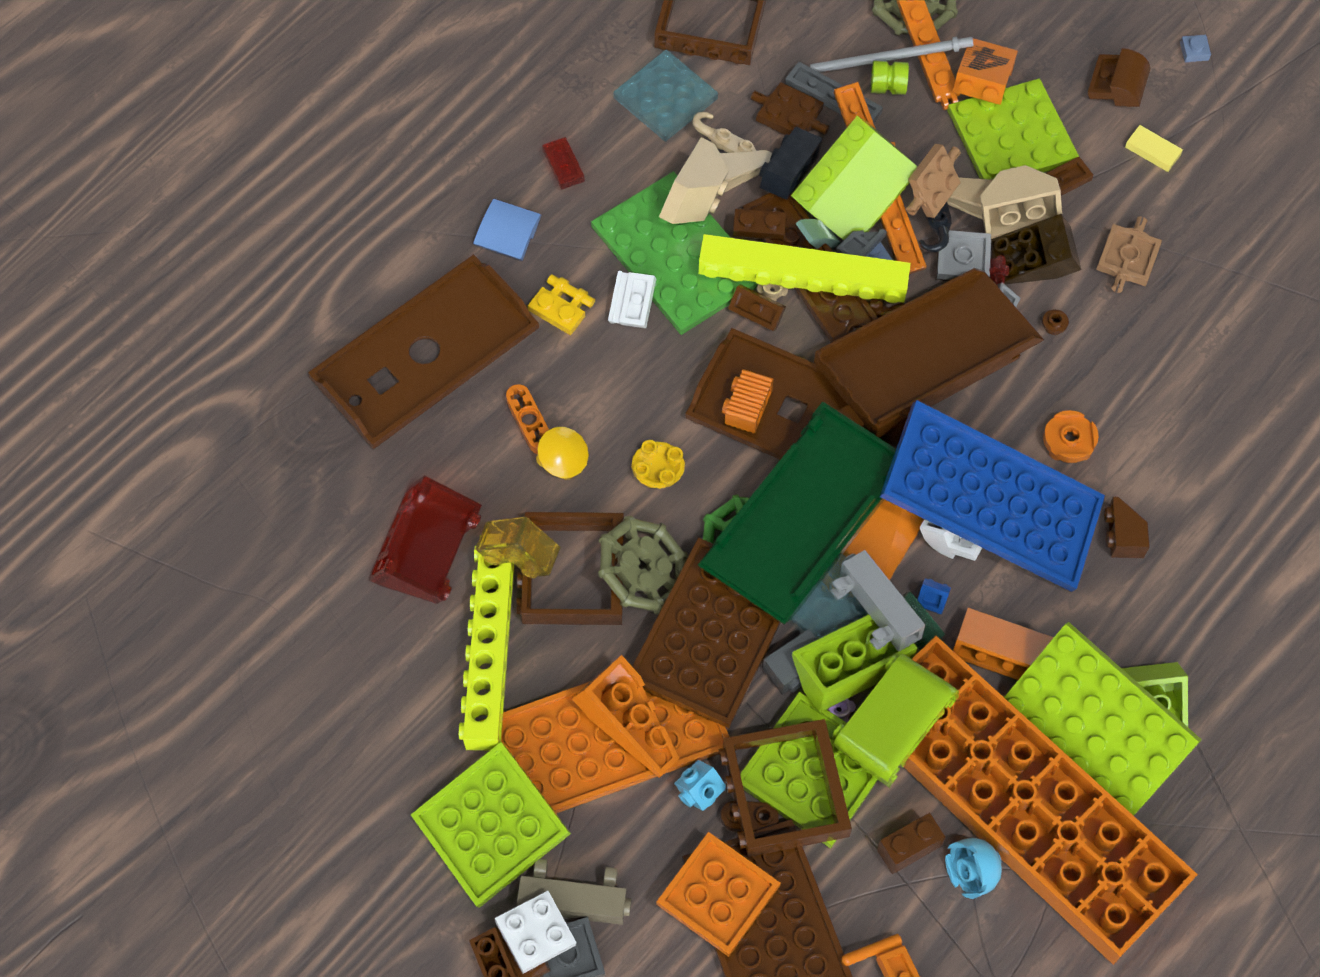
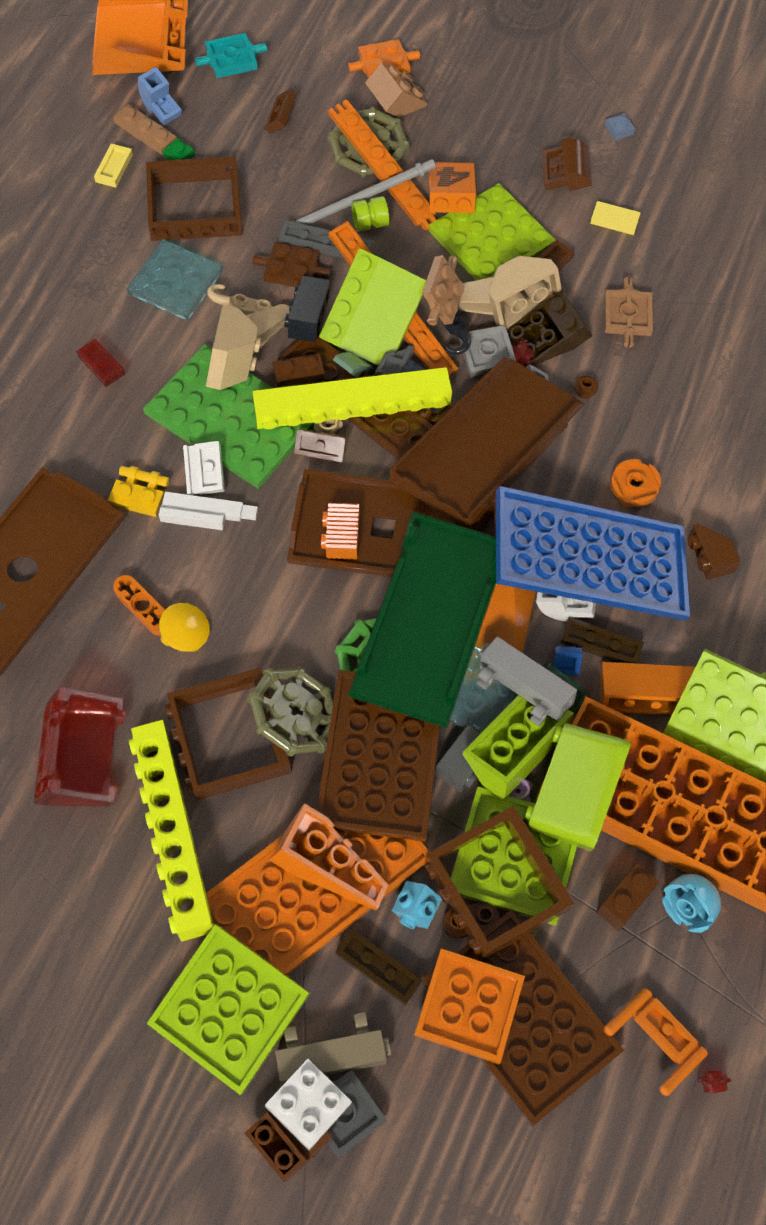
camera: 20 degrees left, 0 degrees up
medium blue slope [473,199,541,261] -> none
clear yellow brick [475,517,560,578] -> none
yellow dish [631,440,685,489] -> none
none -> white piece [159,492,258,530]
none -> dark brown plate [335,929,422,1006]
none -> dark brown plate [561,617,644,664]

